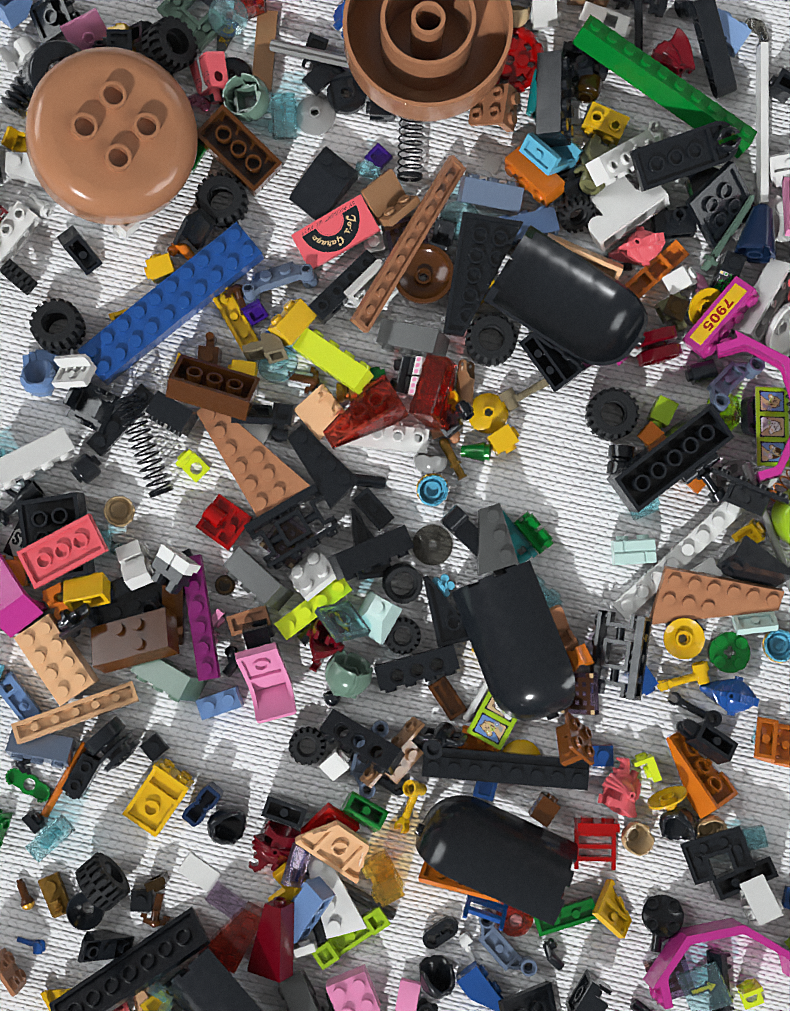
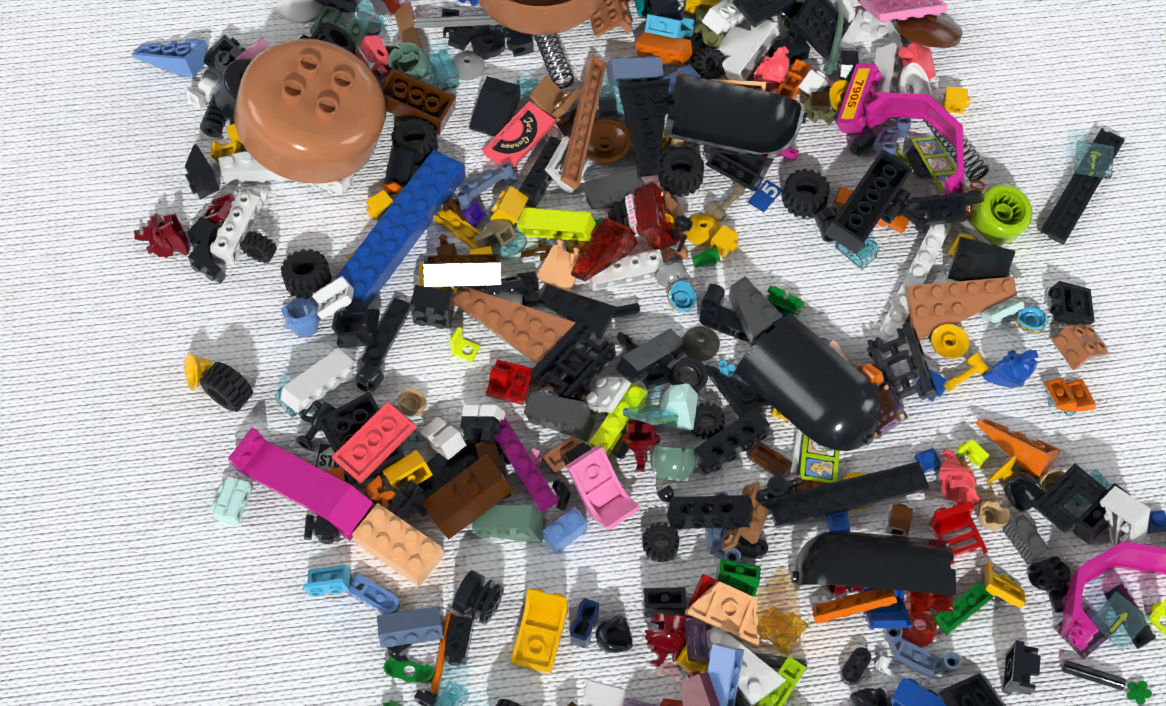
camera: 25 degrees left, 25 degrees down
light nougat plate [11,681,139,745] -> none
black slope [57,225,103,275] -> none
black piece [113,393,174,498] -> none
black plate [139,732,169,762] -> none
dark brown plate [215,575,236,595] -> none
white slope [319,746,352,781] -> none
black plate [352,487,395,531] -> none
dark purple tile [364,143,393,172] -> none
yellow brick [394,780,427,834] -> none
pearl gold piece [439,438,467,481] -> none
black arm [543,938,564,971] -> none
dark orange bracket [556,712,595,766] -> none
light aqua brick [611,534,657,565] -> none
dark red wheel [634,326,683,367] -> none
lime brick [646,395,679,429] -> none
black brick [667,692,722,727] -> none
black hinge [676,718,738,765] -> none
green plate [707,632,750,673] -> none
dark blue cone [734,203,776,264] -> none
none -> blue sticker [747,180,783,213]
none -> dark grey brick [1004,514,1048,564]

